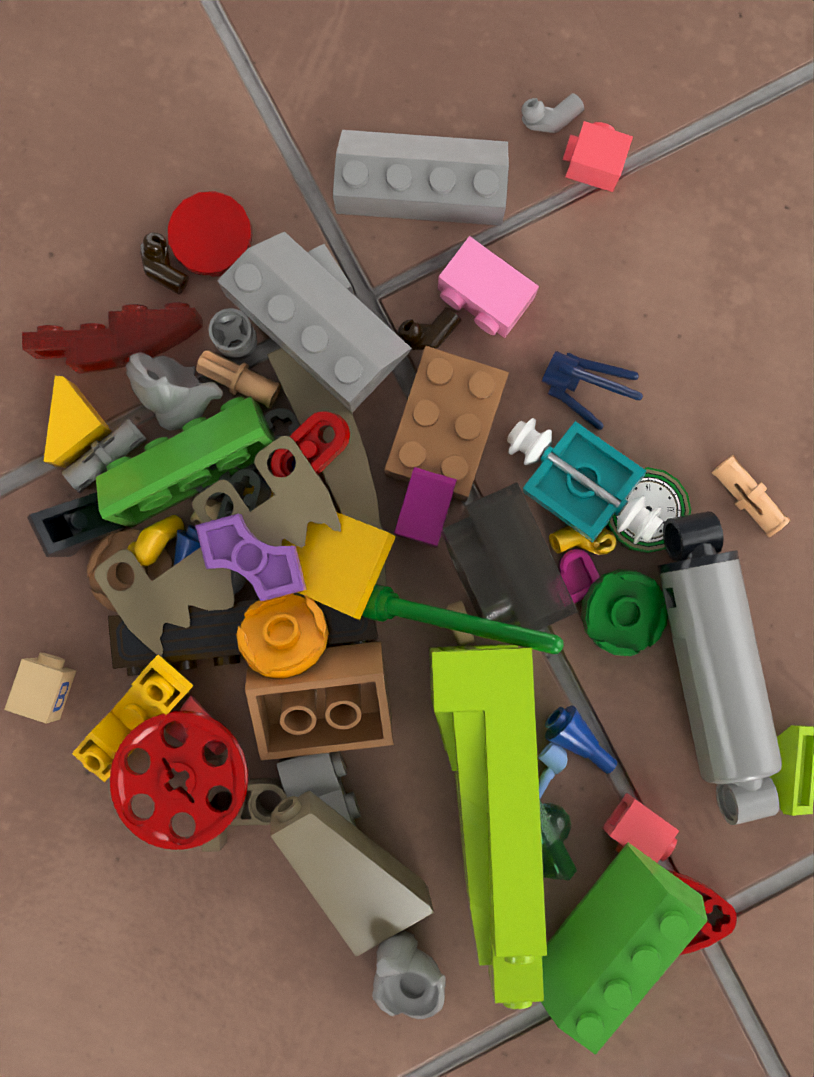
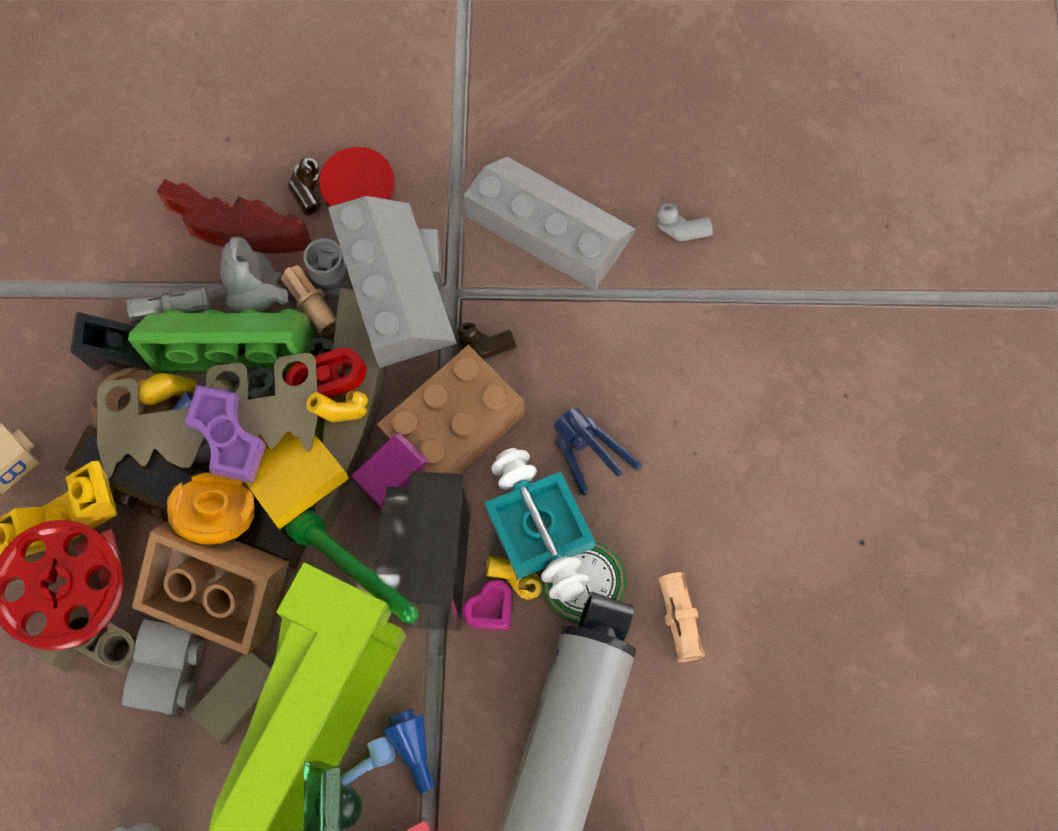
camera: 30 degrees right, 15 degrees down
yellow slope [43,376,112,468] -> none
dark tan slope [270,790,434,957] -> none
bright pink piece [438,236,539,338] -> none
coral brick [562,121,633,192] -> none
green tile [581,569,668,656] -> none
none -> dark tan tile [188,652,271,744]
none -> yellow arm [306,391,368,423]

